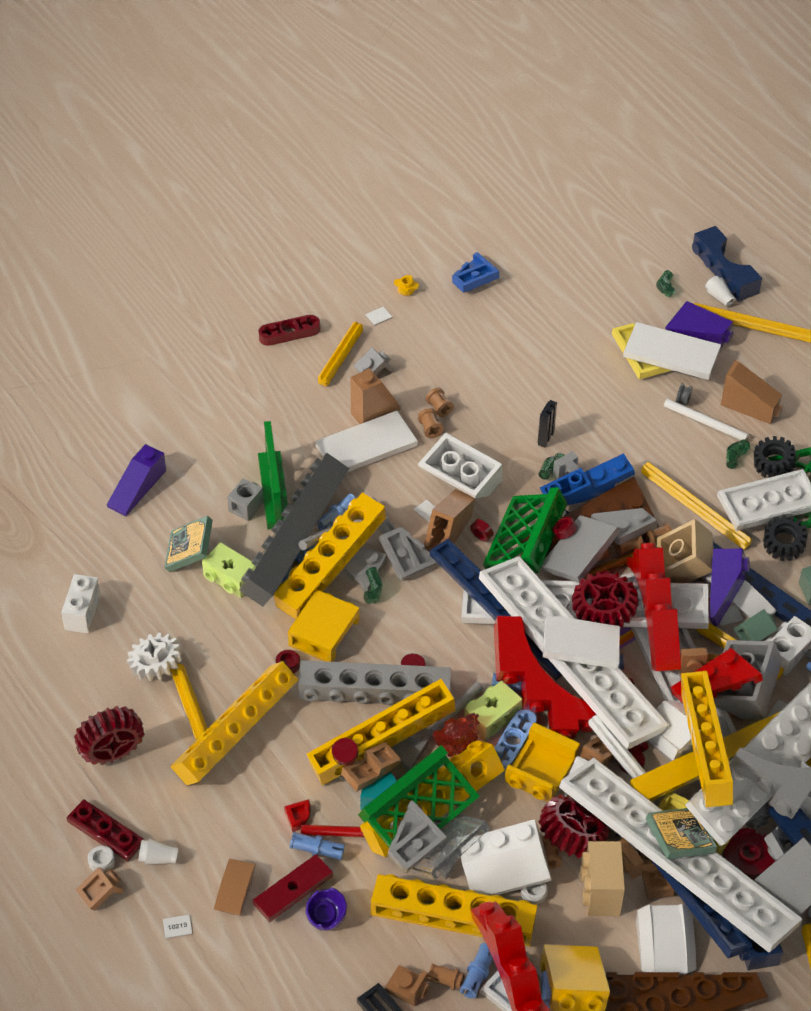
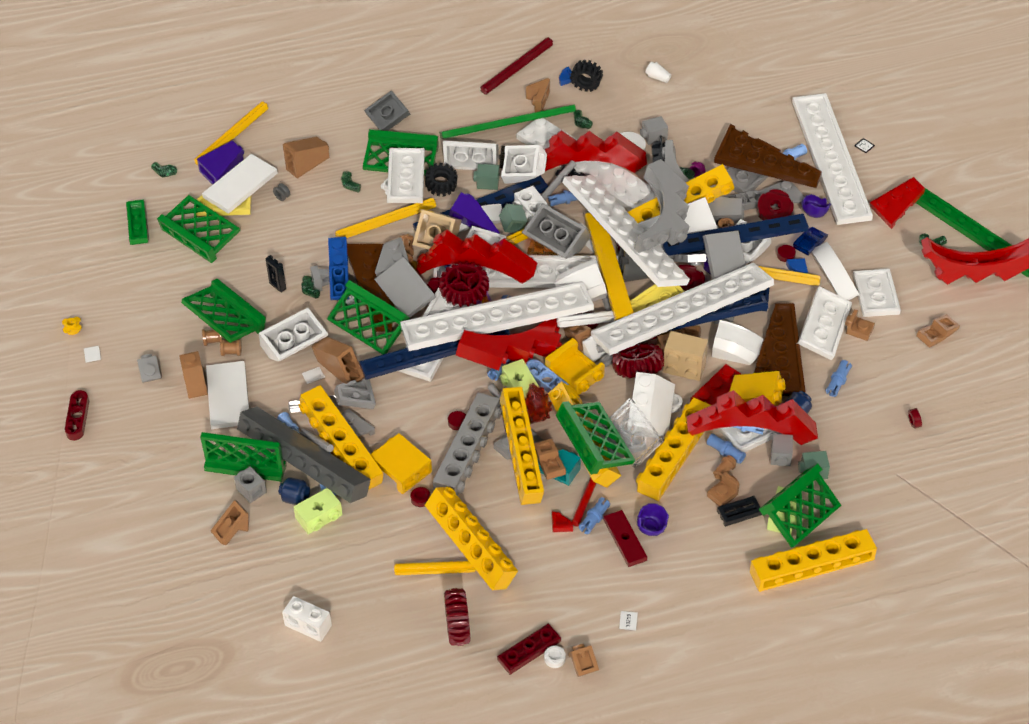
camera: 70 degrees left, 0 degrees up
dark purple slope [107,444,166,516] -> none
white gear [127,633,182,681] -> none
white cone [138,839,178,865] -> none
tile [164,516,213,572] -> none
medium nougat slope [214,858,256,916] -> none
yellow axle [318,322,363,386] -> none
dark red tile [332,738,359,766] -> none
clear green arm [363,567,383,604] -> none
light grey wing [388,800,447,874] -> none
blue wing [452,252,500,293] -> none
dark red tile [470,519,494,542] -> none
white tile [543,615,620,669] -> none
dark red tile [552,517,577,539] -> none
tile [646,808,717,859] -> none
white bar [664,398,749,442] -> none
red wing [670,648,763,703] -> none
medium nougat bracket [678,648,708,681] -> none
yellow brick [681,671,733,807] -> none
dark blue arch [692,226,762,301] -> none
white cone [705,276,736,307] -> none
black tyre [754,436,796,478] -> none
none -> green plate [126,199,148,245]
none -> green fence [157,195,240,263]
none -> green fence [181,279,266,343]
none -> medium nougat slope [211,500,249,545]
none -> dark blue head [278,477,310,505]
none -> red wing [690,364,741,405]

